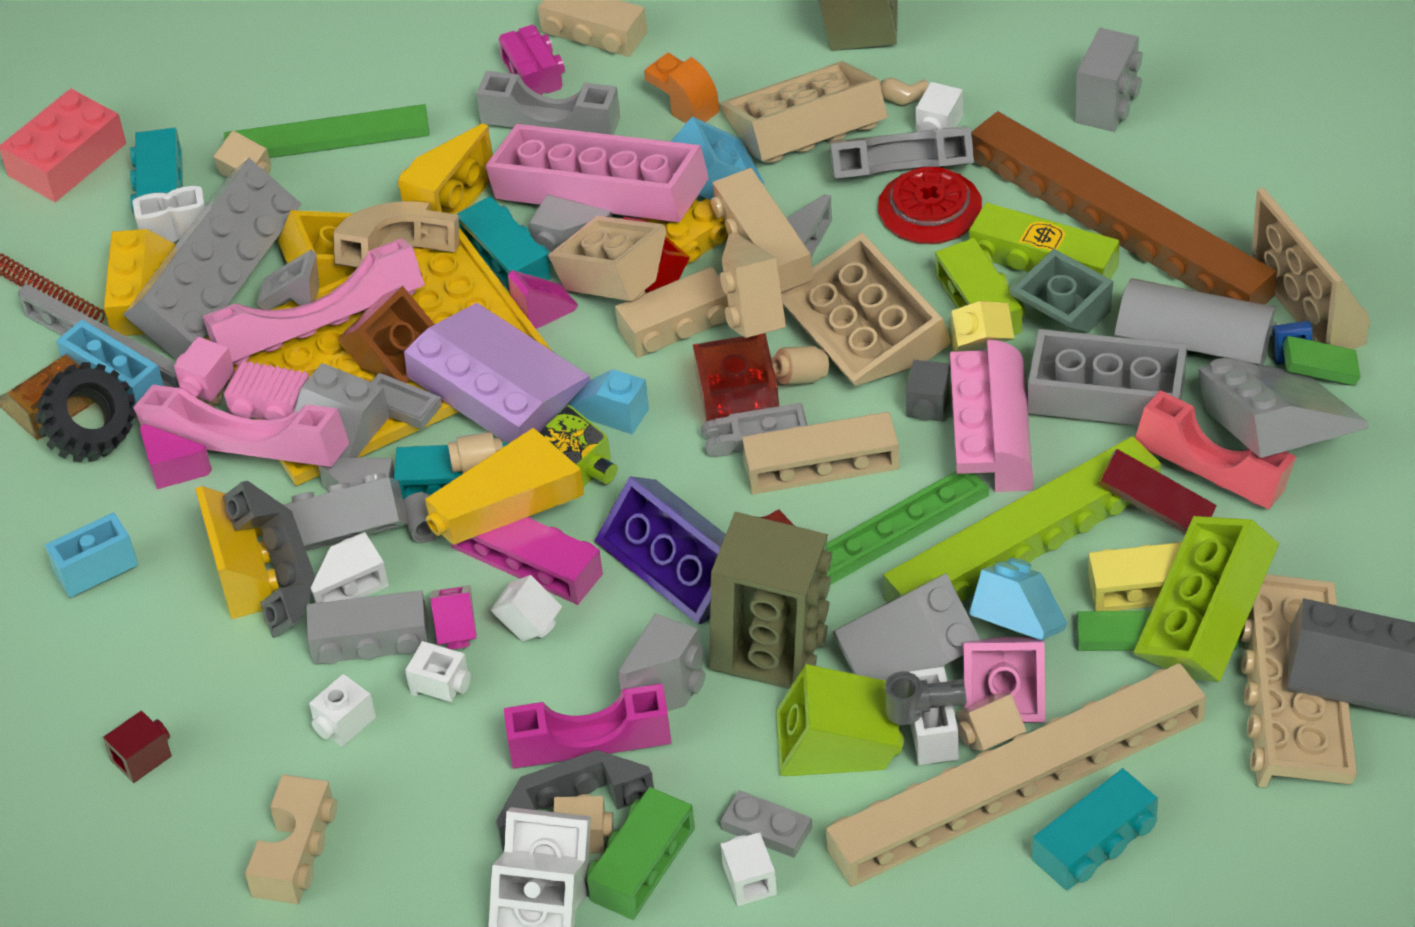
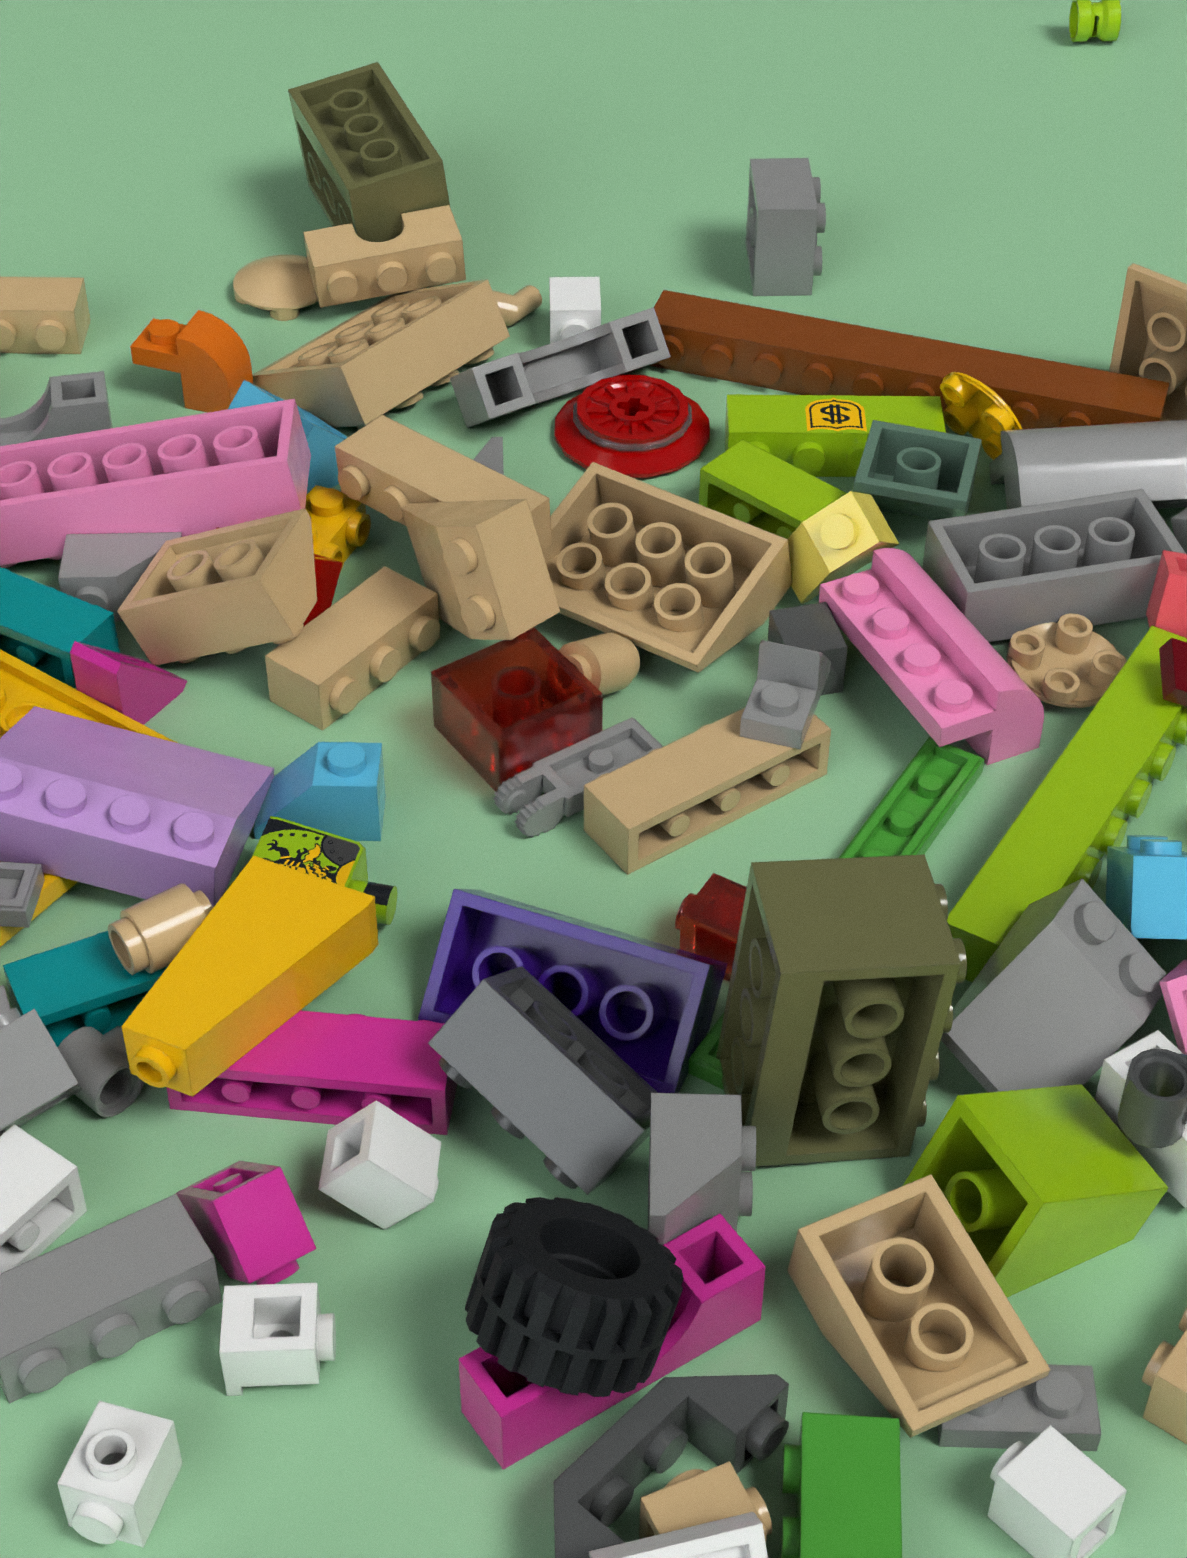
camera: 30 degrees left, 5 degrees down
none -> tan dish [233,254,318,321]
none -> tan arch [303,205,466,308]
none -> slope [428,966,658,1195]
none -> black tyre [465,1197,684,1397]
none -> light grey slope [740,640,831,750]
none -> tan slope [787,1174,1051,1438]
none -> yellow dish [940,372,1022,460]
none -> tan dish [1006,613,1127,708]

